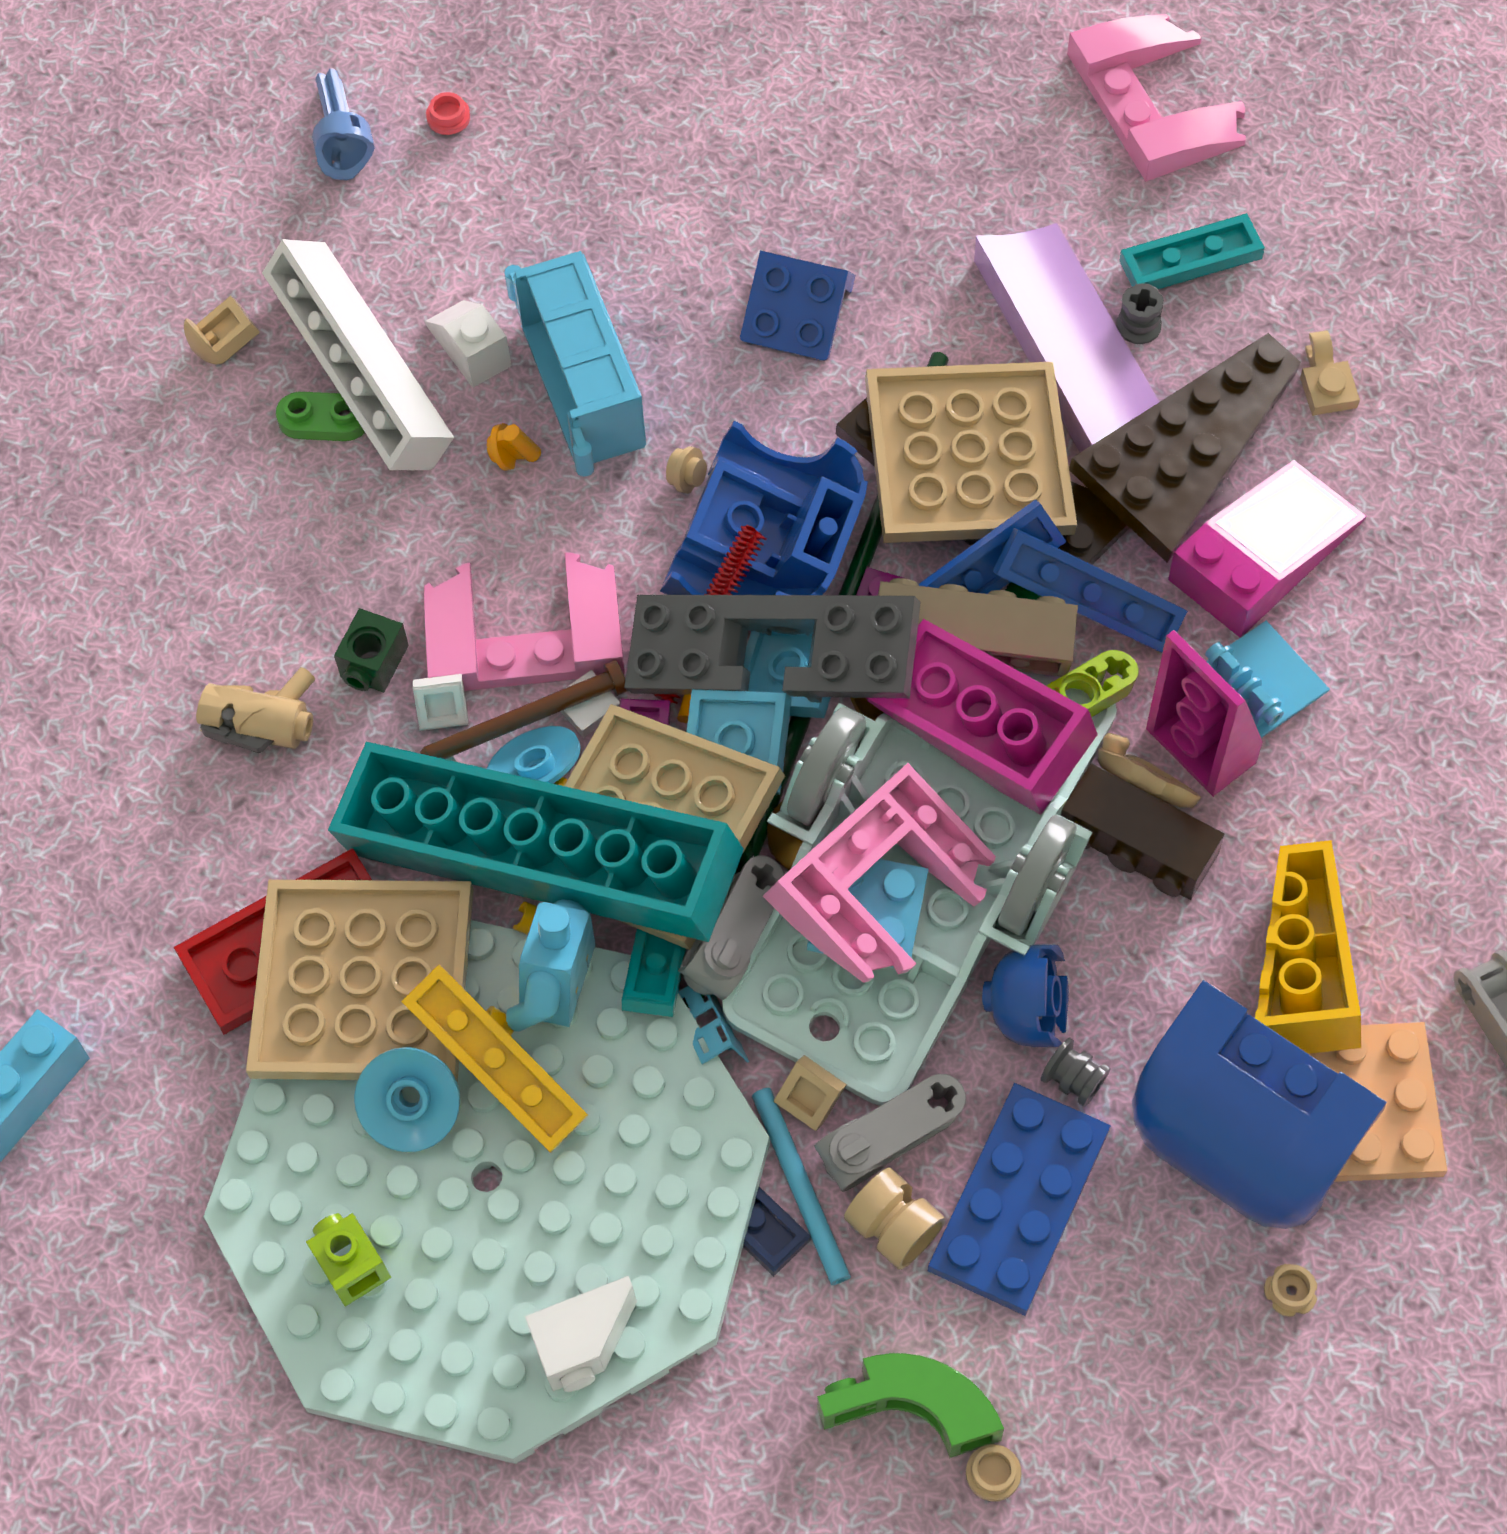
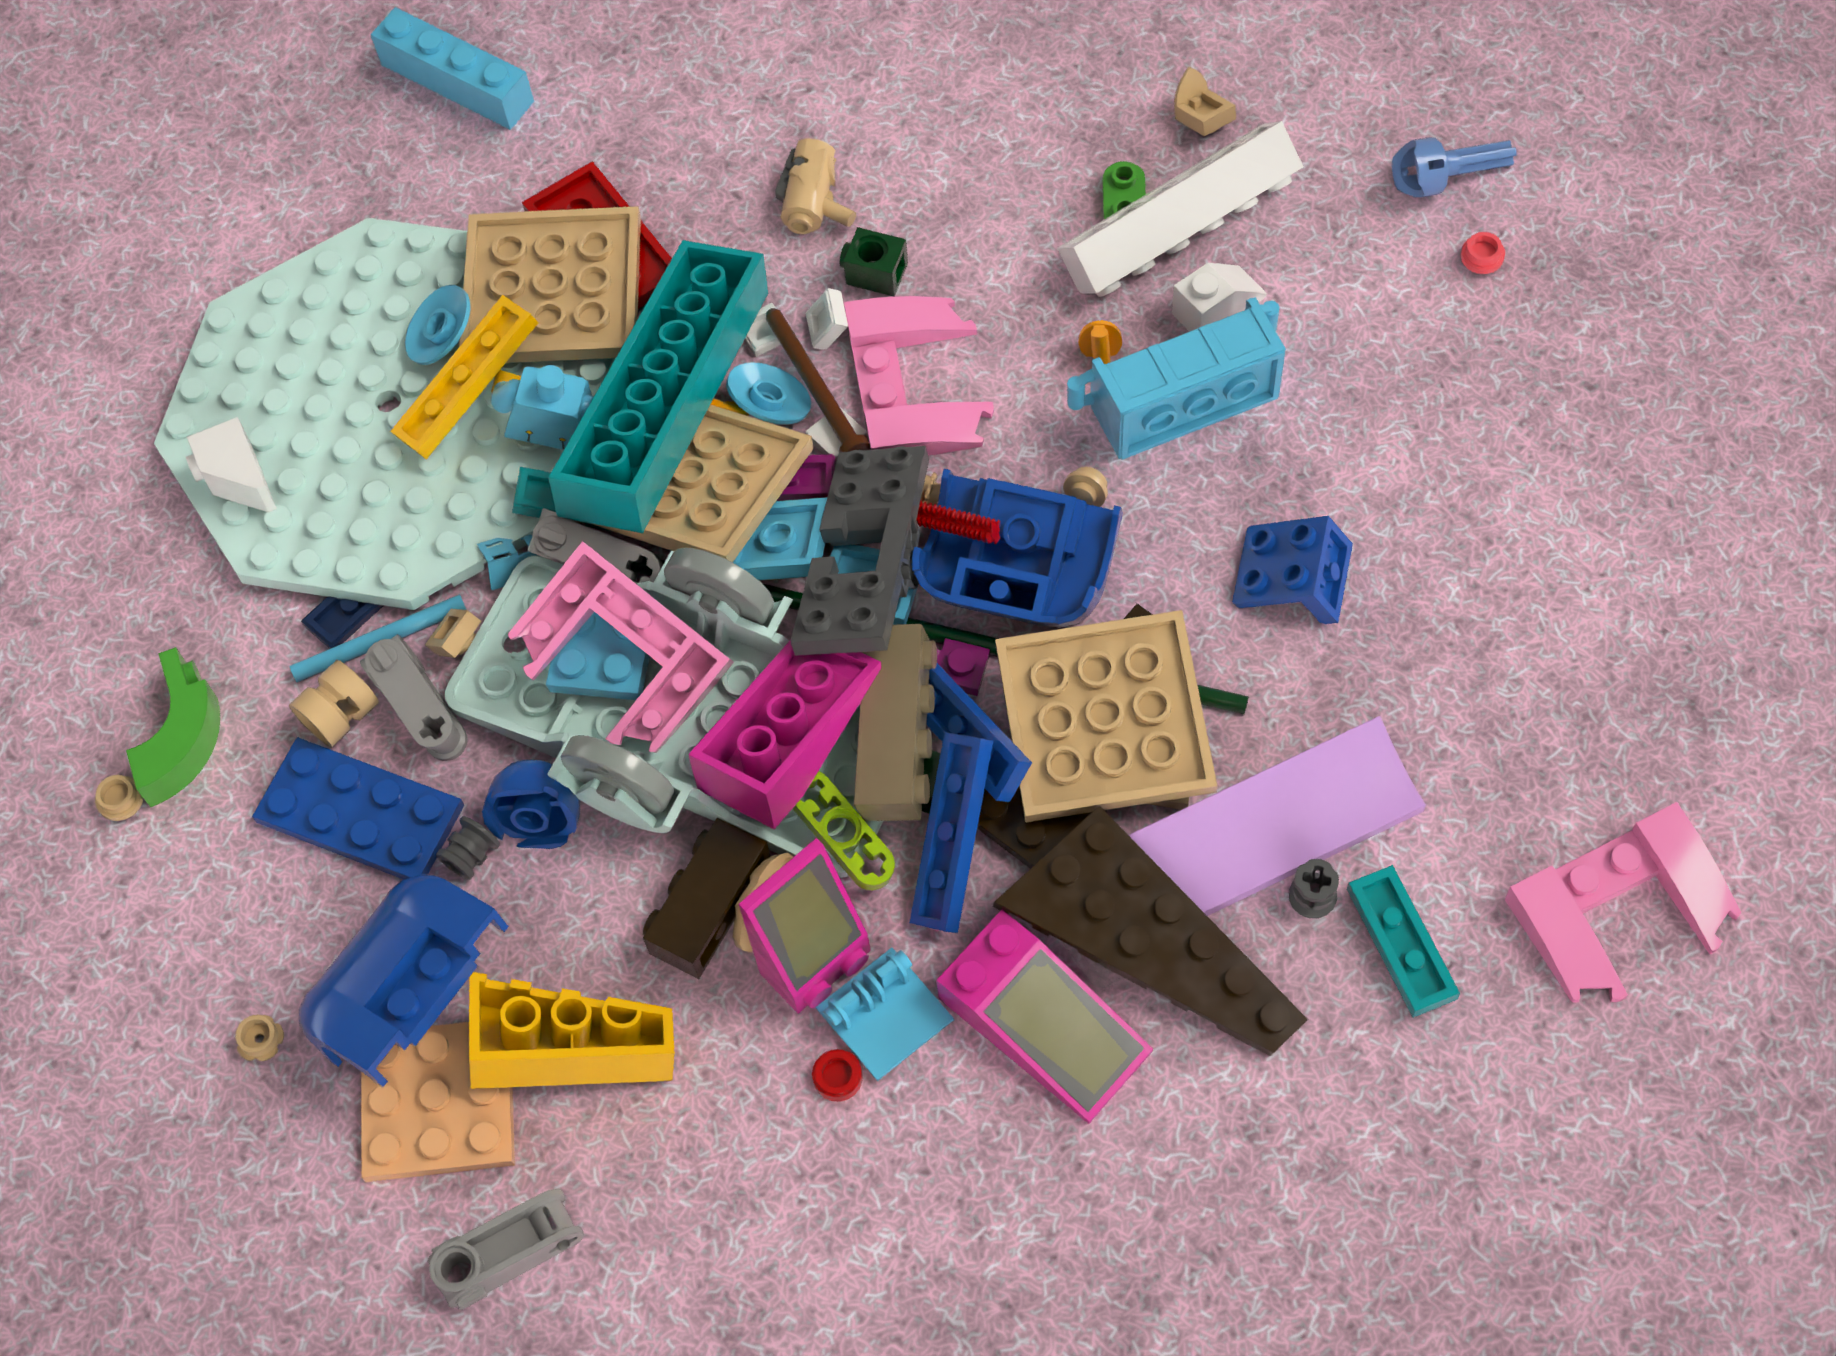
camera: 90 degrees right, 0 degrees up
lime brick [306,1213,392,1307] -> none
tan plate [1300,330,1360,416] -> none
none -> red tile [812,1049,863,1102]

